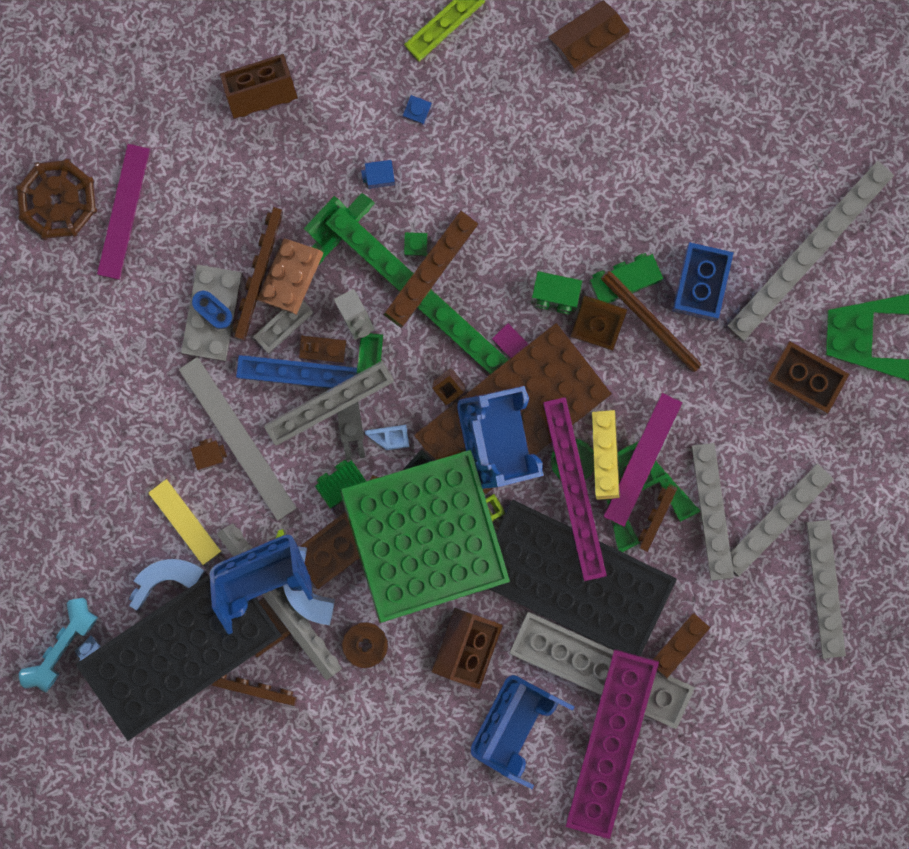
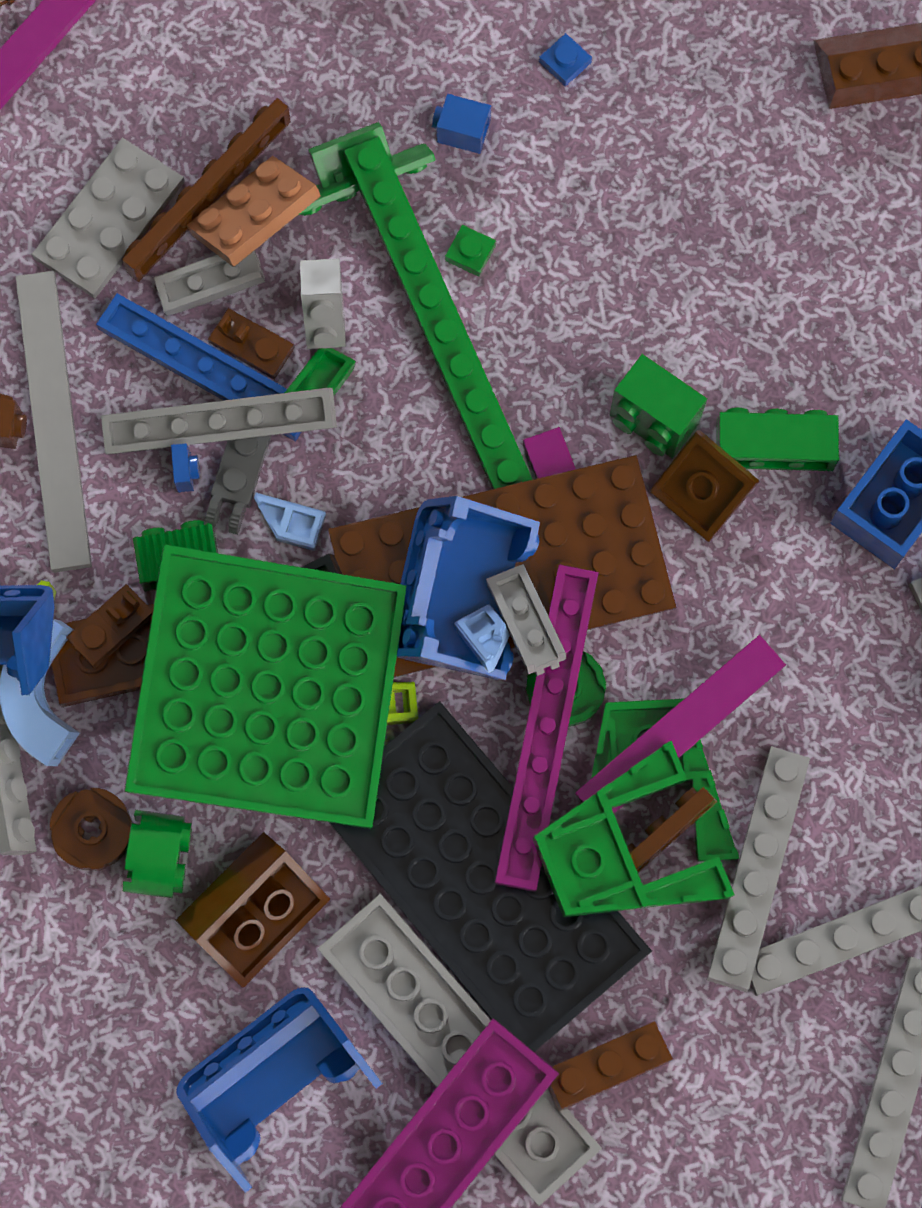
camera: 25 degrees right, 10 degrees down
blue plate [192,290,233,329] -> none
reddish brown plate [383,211,478,328] -> none
reddish brown brick [432,368,465,406] -> none
light yellow plate [592,410,619,500] -> none
reddish brown axle [601,271,702,372] -> none
none -> reddish brown plate [66,584,152,669]
none -> green brick [123,809,192,899]
none -> blue plate [171,443,200,493]
none -> light blue tile [454,604,510,673]
none -> light grey hinge [486,564,566,676]
none -> green wing [532,741,735,917]

